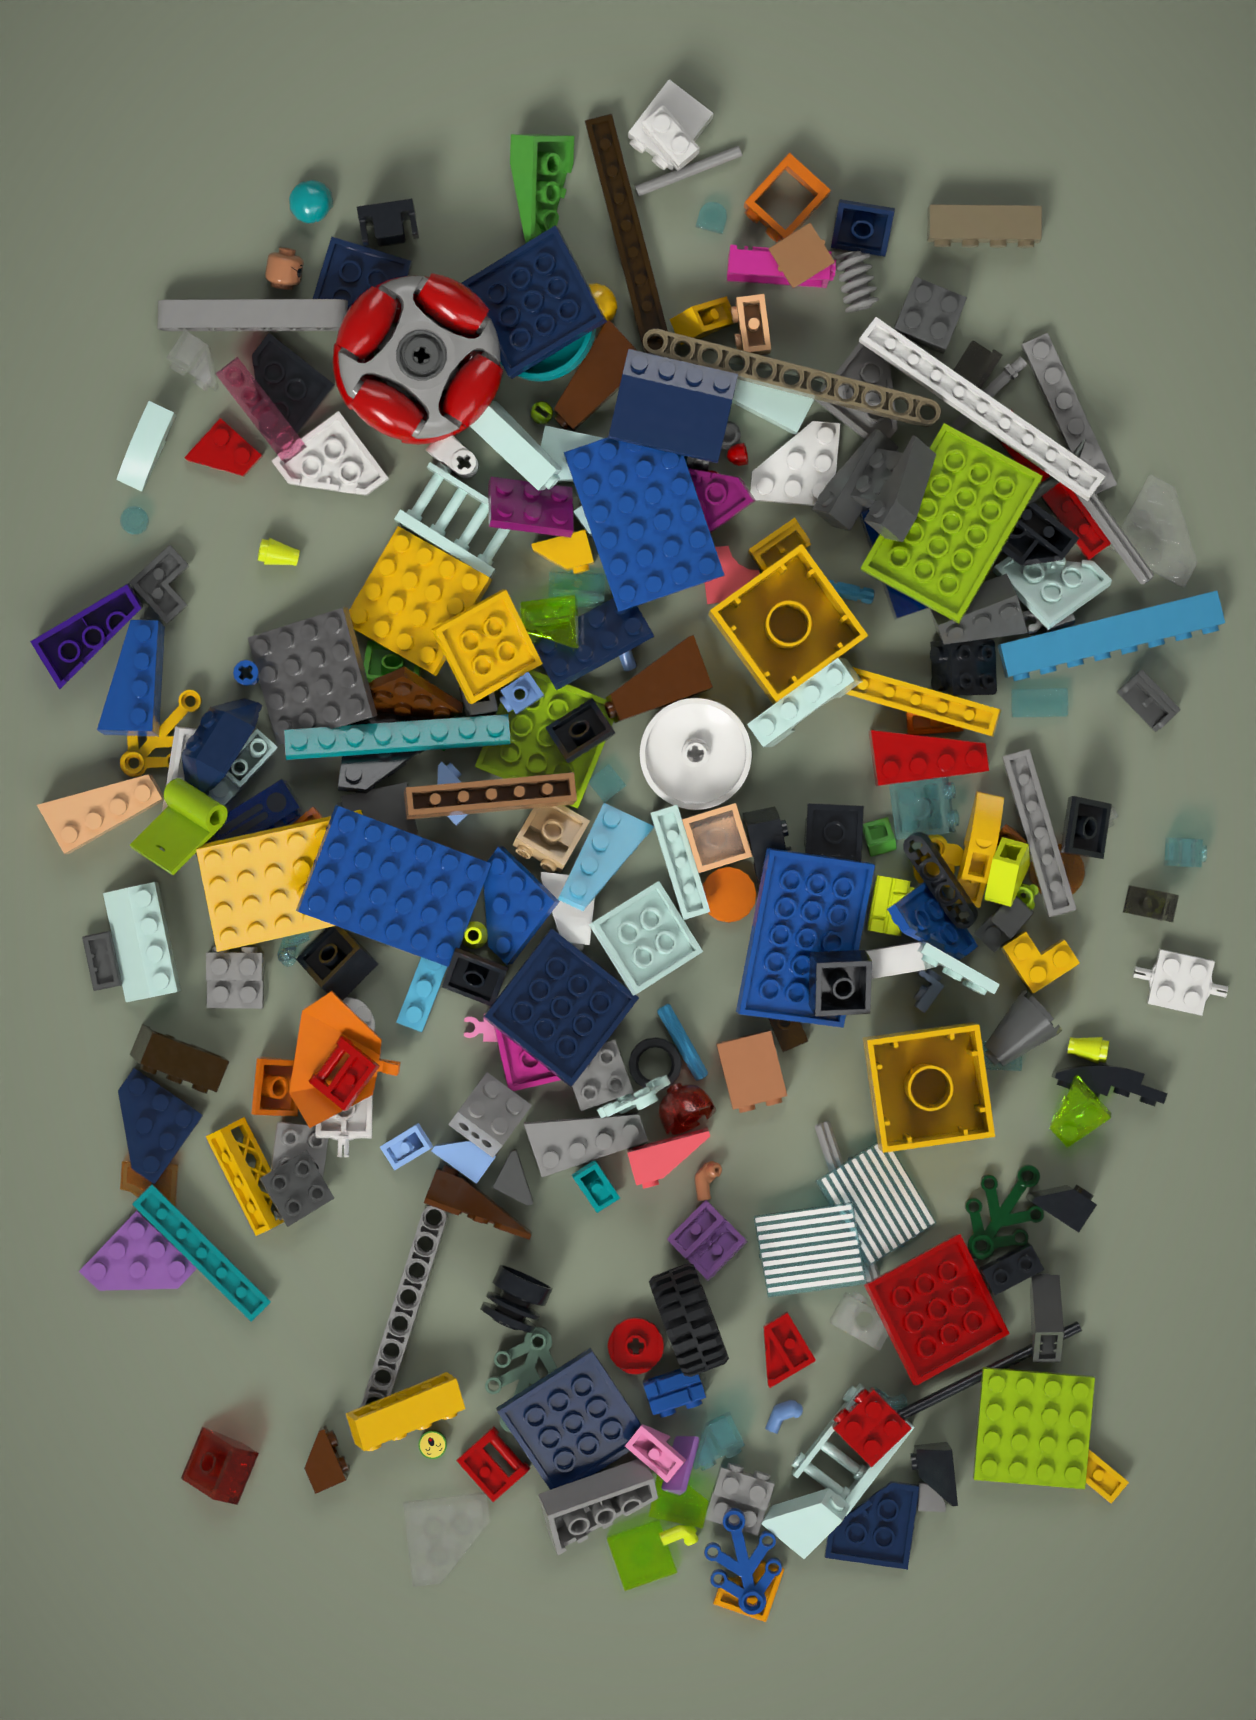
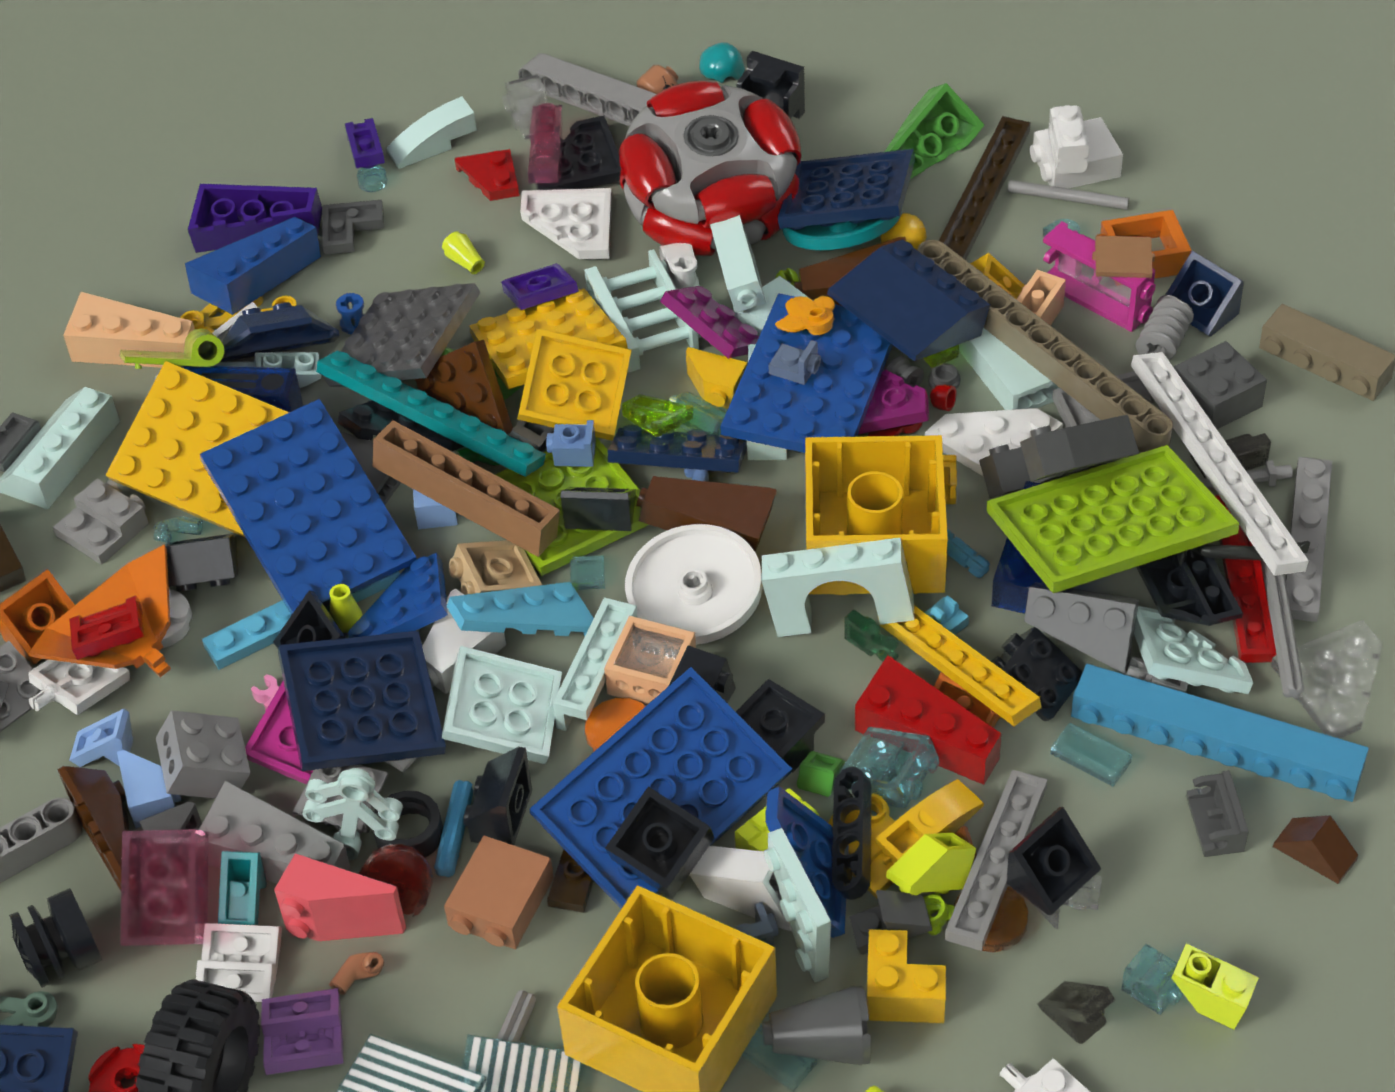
camera: 40 degrees right, 40 degrees down
none -> clear pink brick [120,829,209,947]
none -> white slope [196,923,282,1002]
none -> dark purple plate [344,118,385,169]
none -> black slope [464,747,532,845]
none -> dark purple tile [501,263,579,310]
none -> sand blue bracket [769,340,821,385]
none -> light orange plate [775,296,835,335]
none -> clear green plate [844,609,899,662]
none -> medium azure tile [924,595,969,635]
none -> neon yellow slope [1171,943,1259,1030]
none -> reddish brown slope [1273,815,1358,884]

